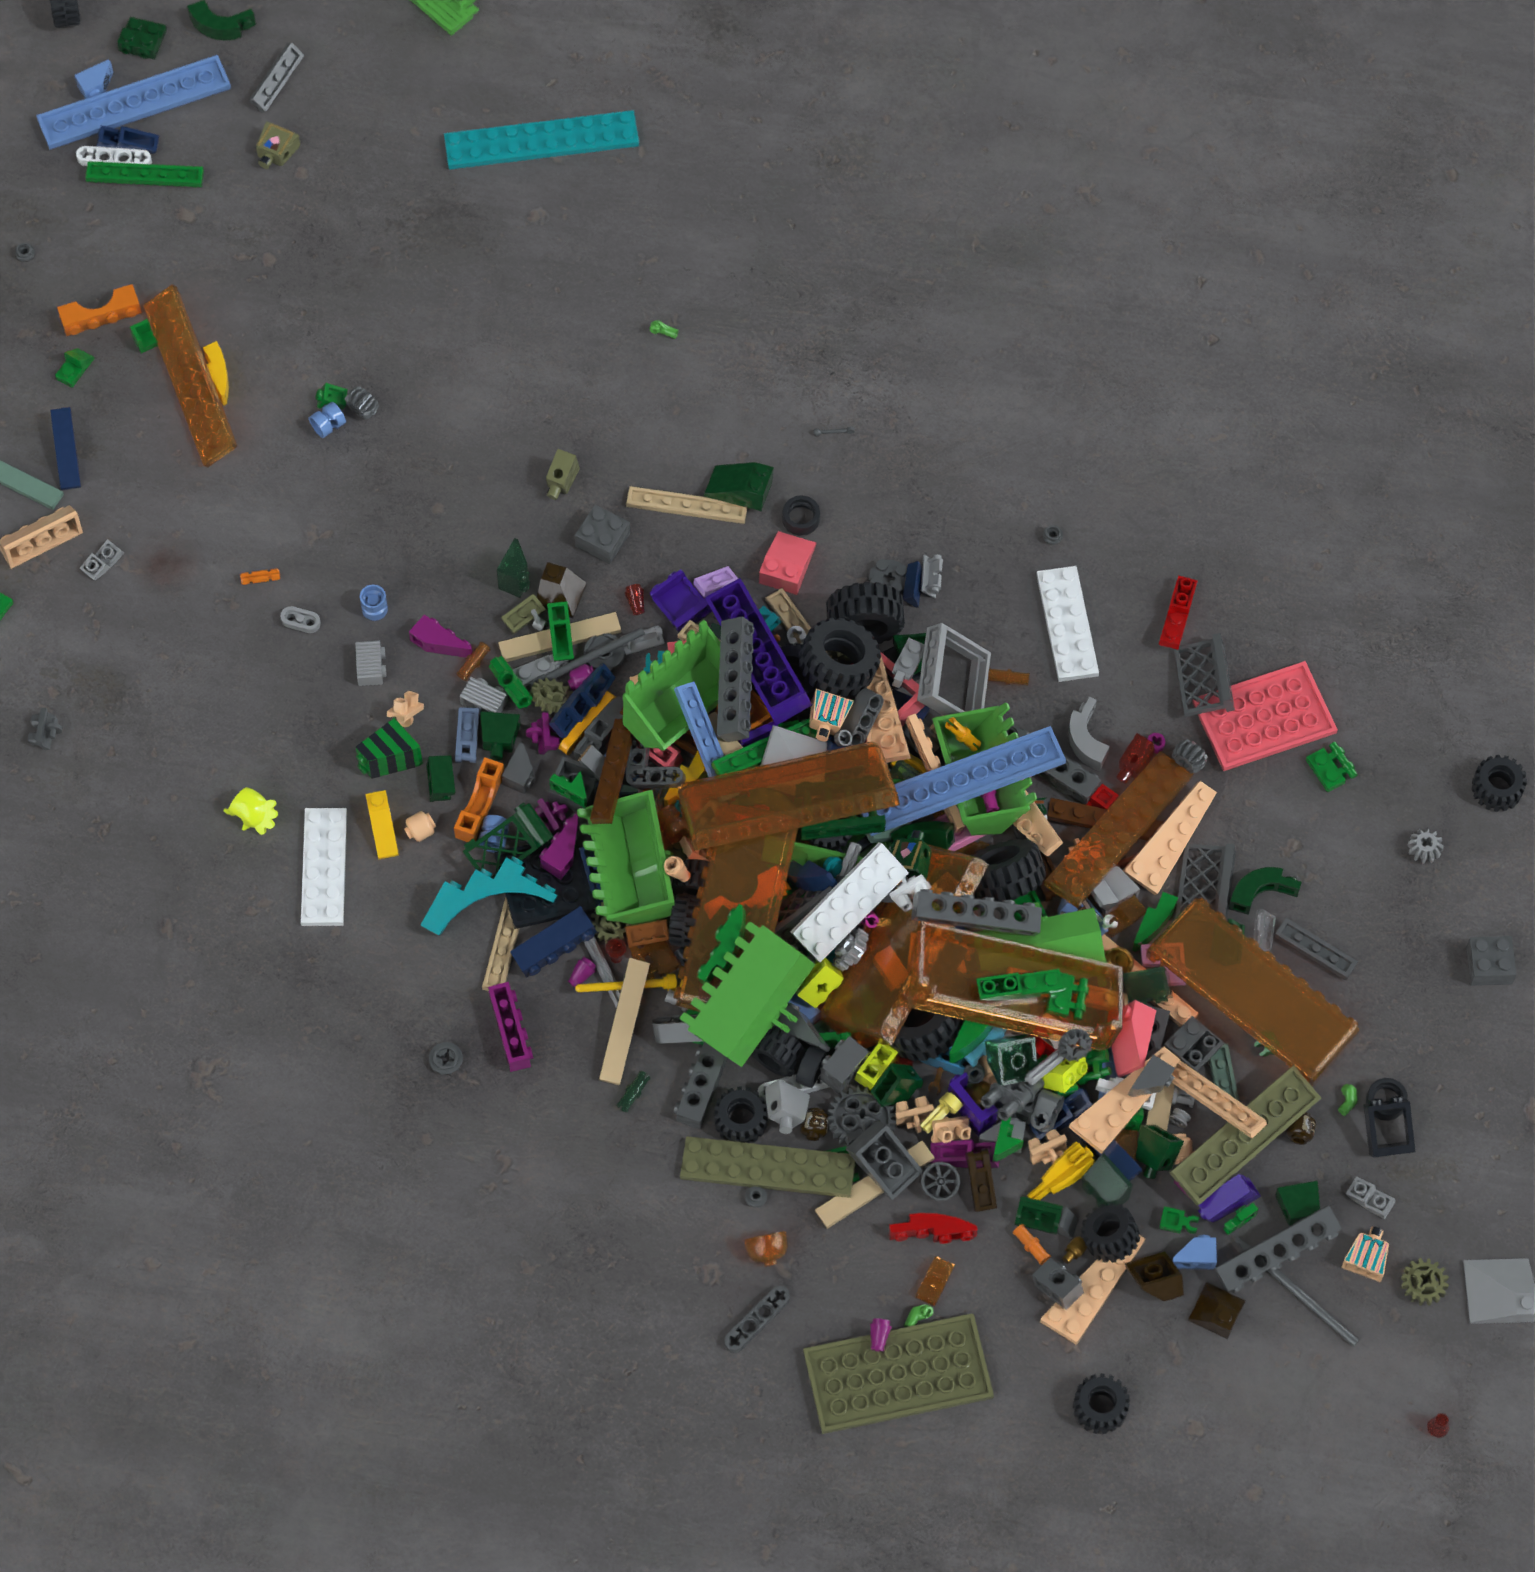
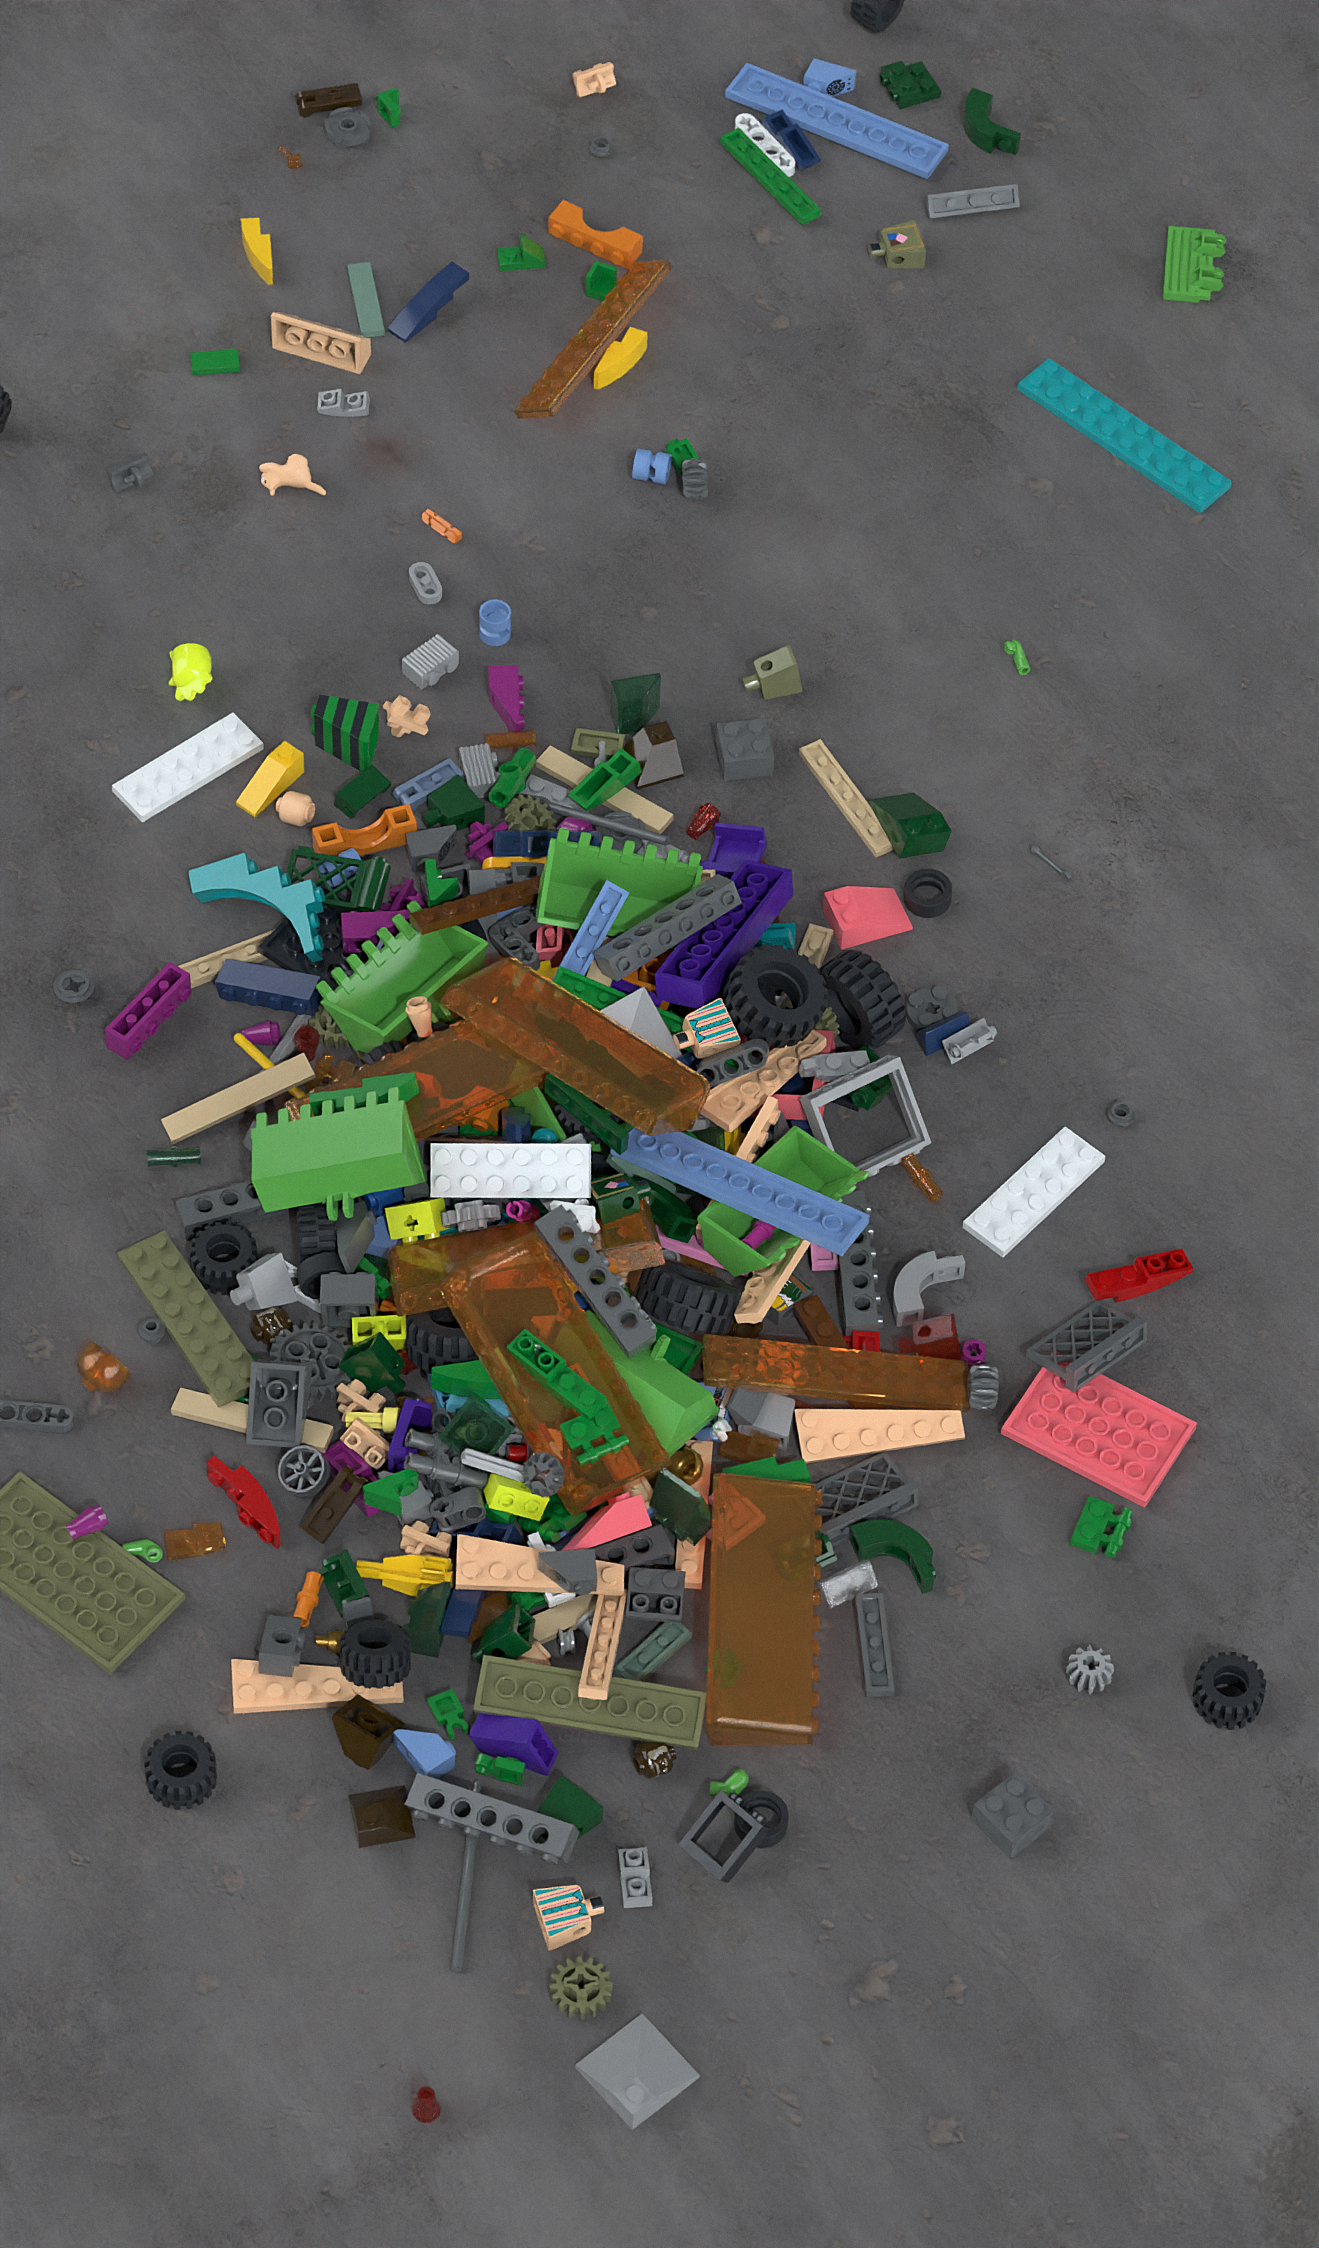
camera: 50 degrees right, 10 degrees down
dark orange plate [625,918,669,947] -> none
lavender plate [693,566,738,597] -> none
dark grey hinge [834,730,852,747] -> none
light orange pin [945,717,981,752] -> none
none -> light nougat animal [259,454,326,496]

